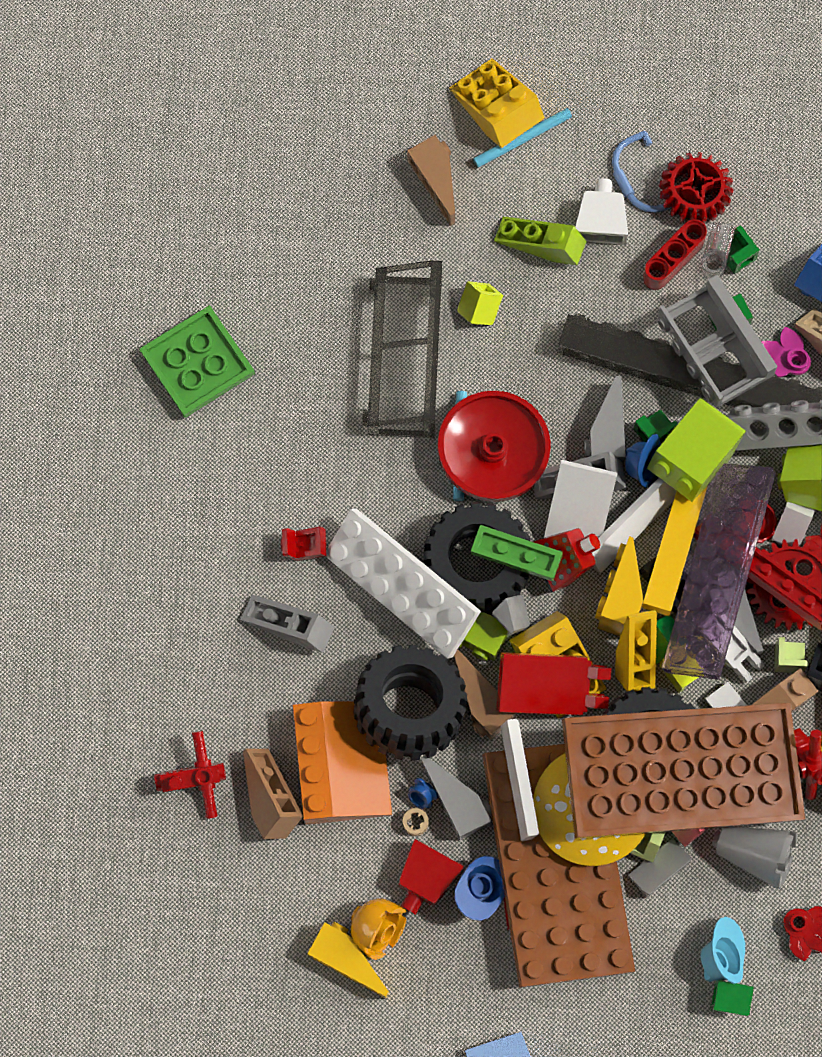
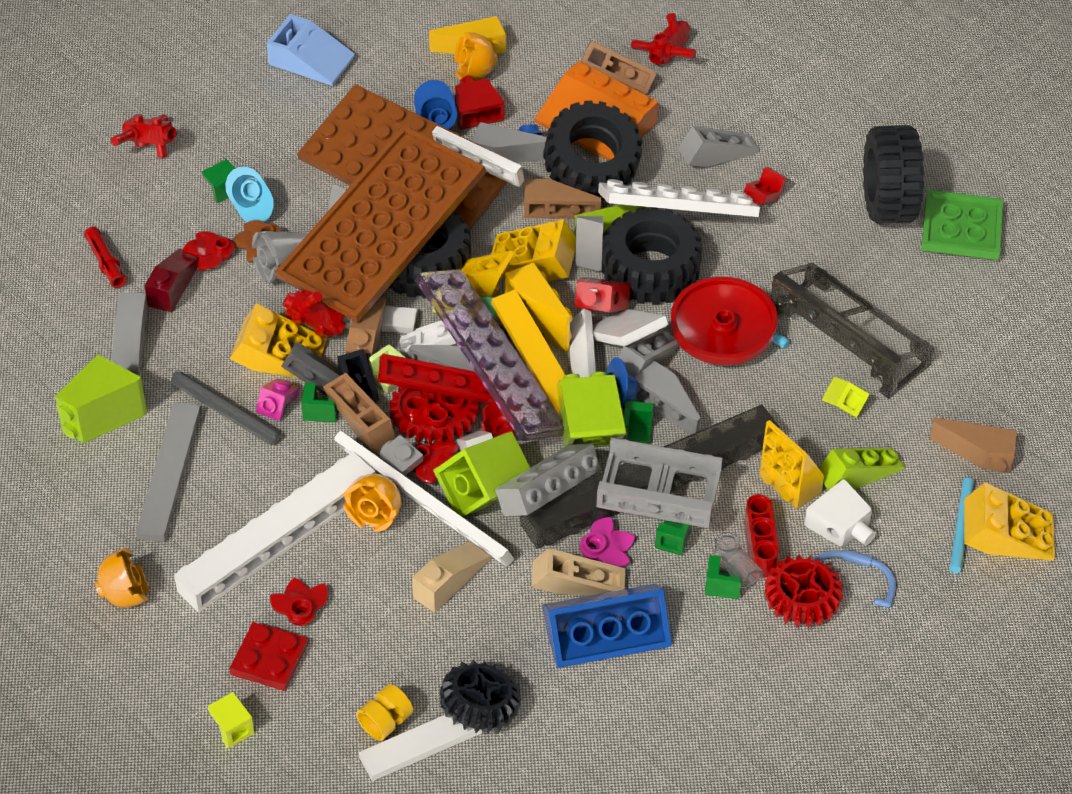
camera: 130 degrees right, 25 degrees down
tan bush [403,808,429,836] -> none
bright green hinge [471,525,562,581] -> none
red tile [496,652,611,715] -> none
none -> dark orange plate [232,220,281,262]
none -> yellow slope [759,420,824,509]
none -> black tyre [863,125,924,224]

